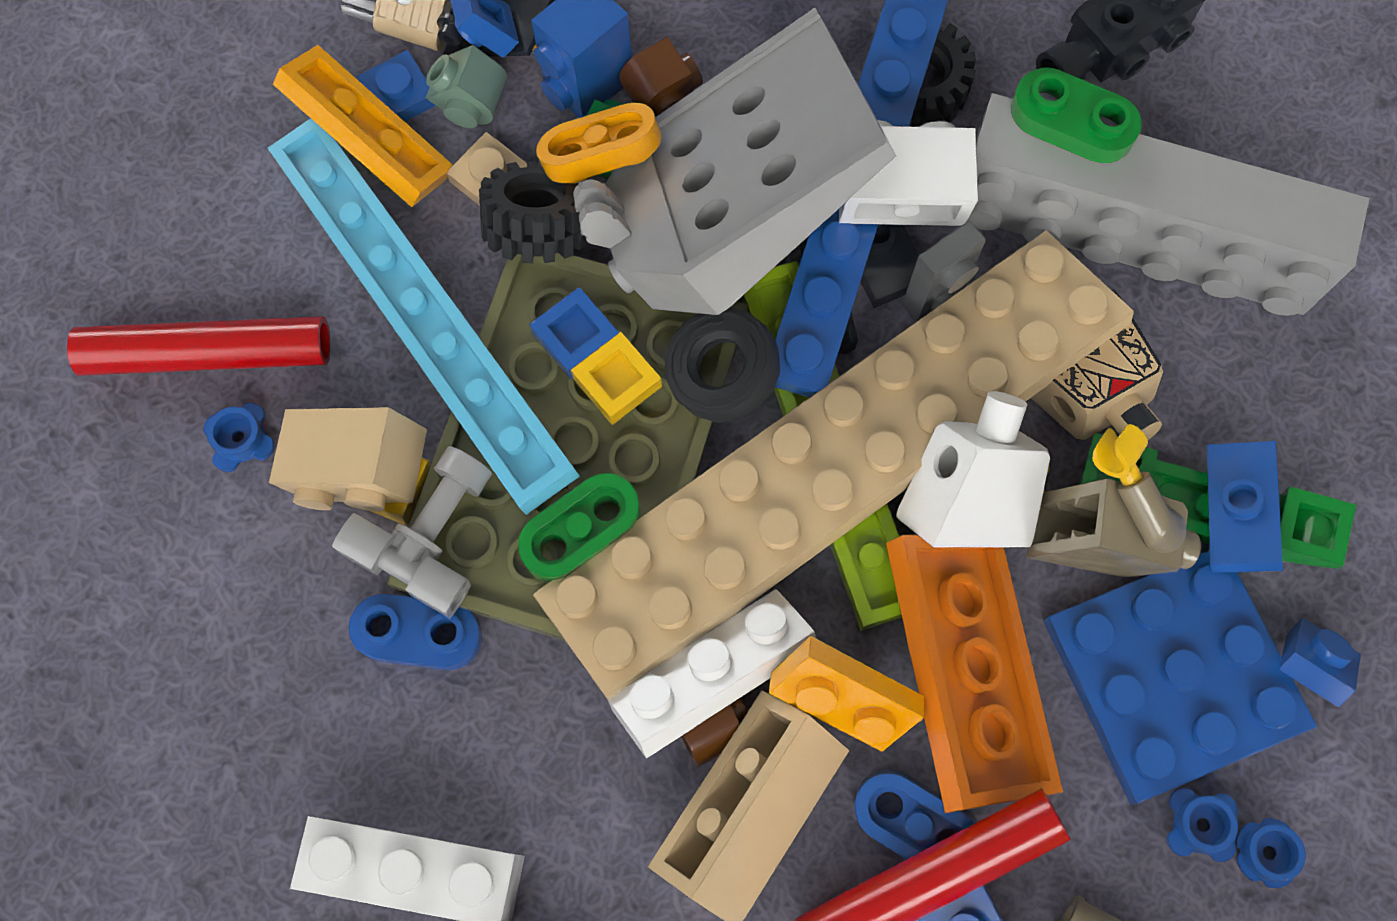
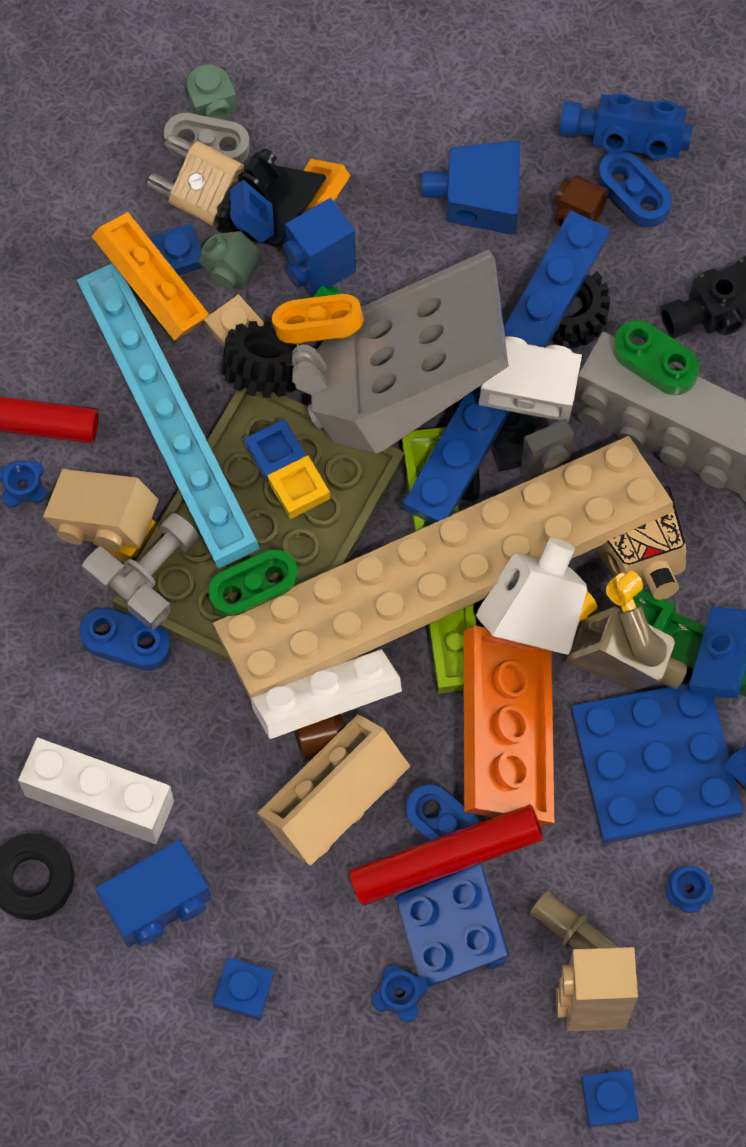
camera: 10 degrees right, 5 degrees down
reddish brown plate [619,37,703,117] -> none
black tyre [665,307,780,423] -> none
light orange plate [769,636,924,751] -> none
blue plate [1166,788,1238,862] -> none

